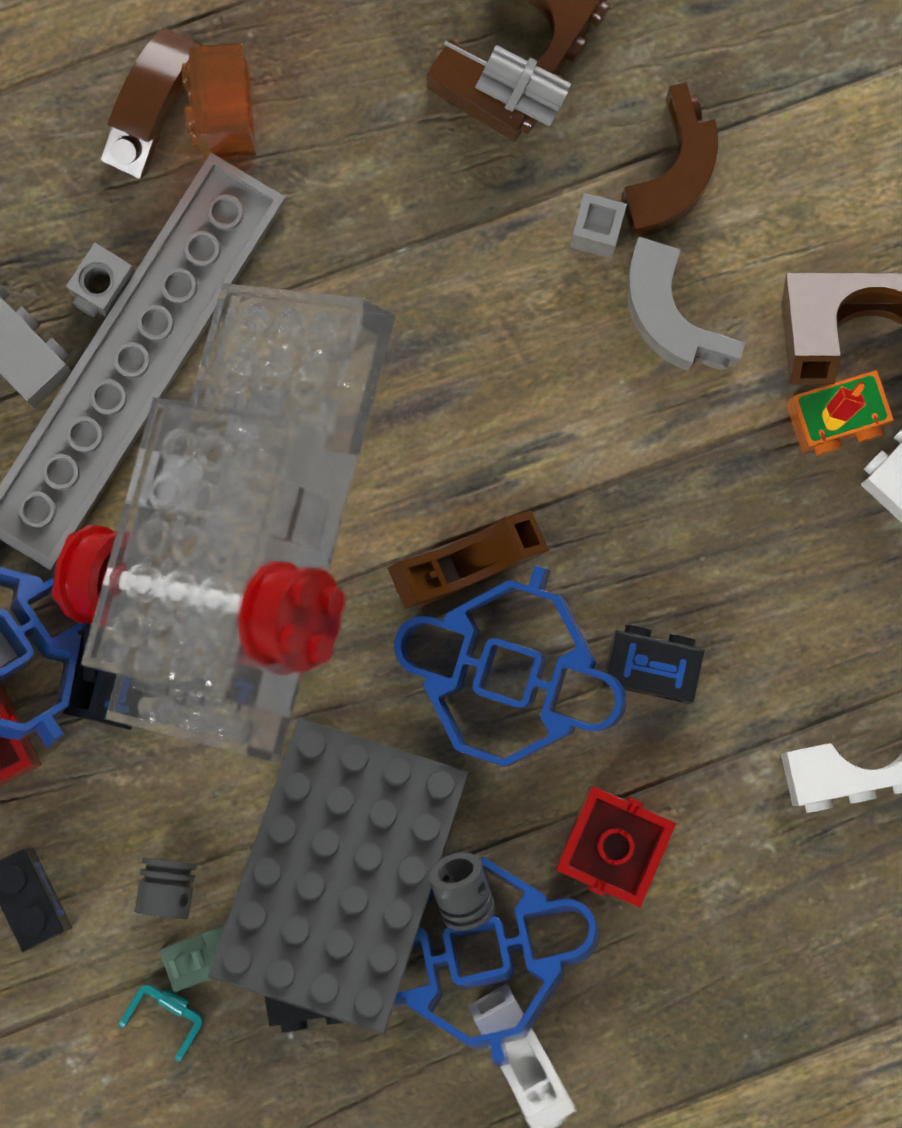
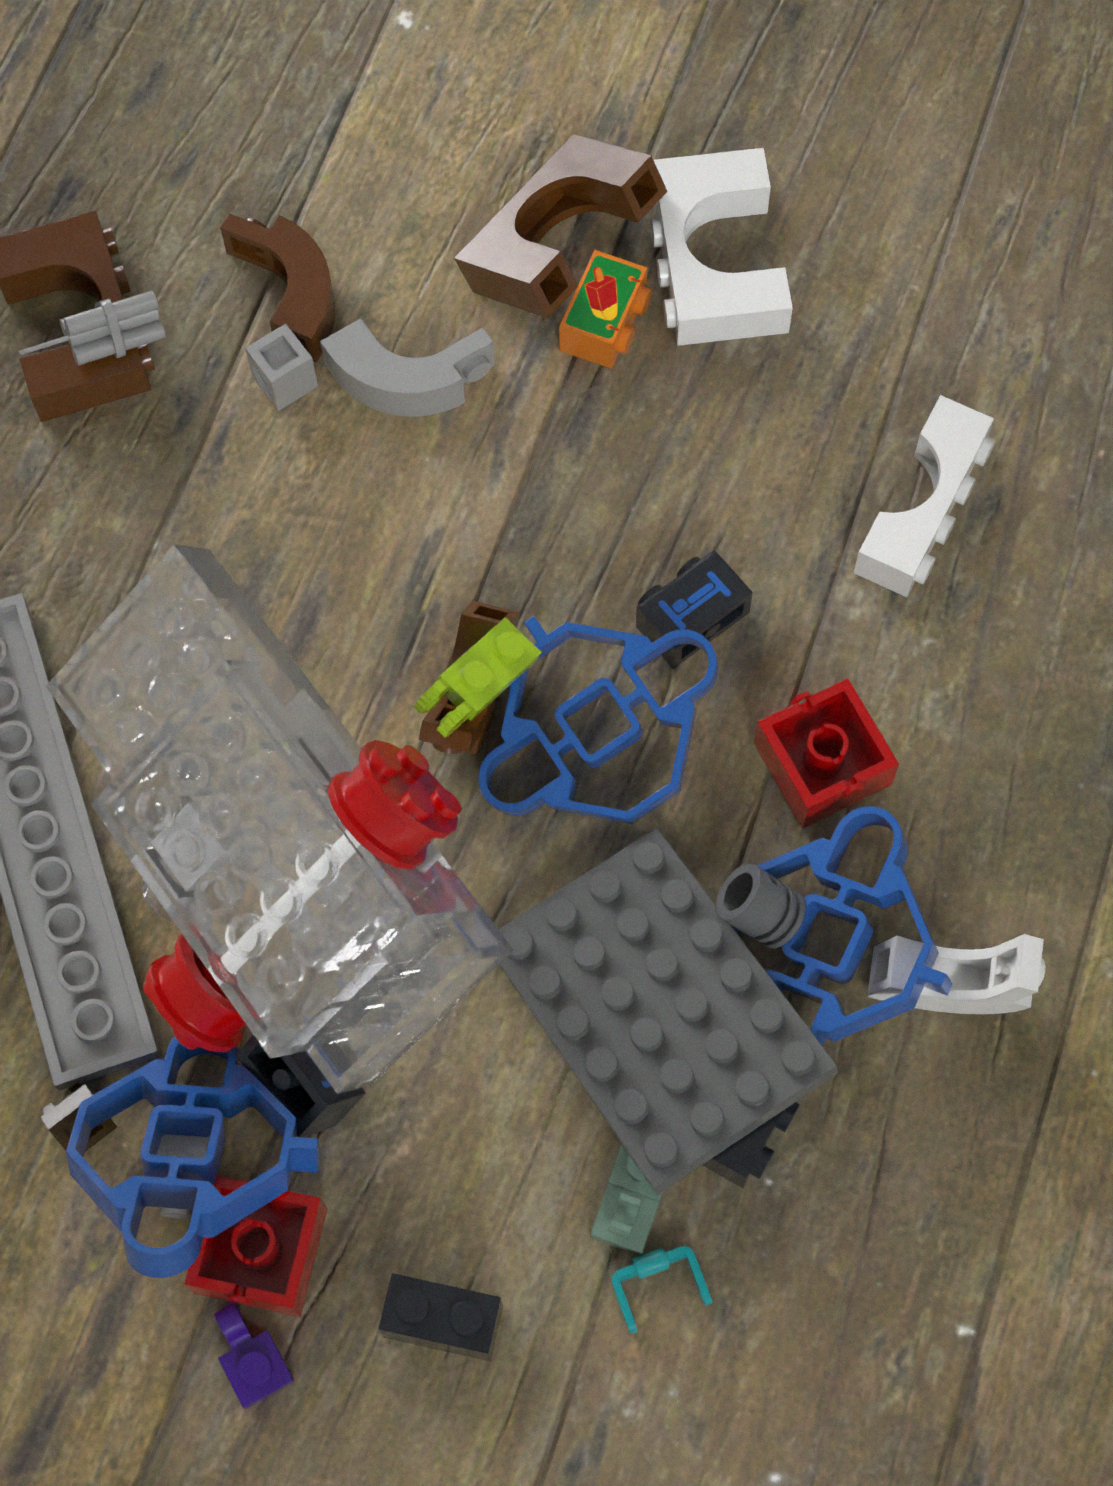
camera: 50 degrees left, 15 degrees down
dark grey piece [135,857,196,919] -> none
none -> lime hinge [413,618,542,738]

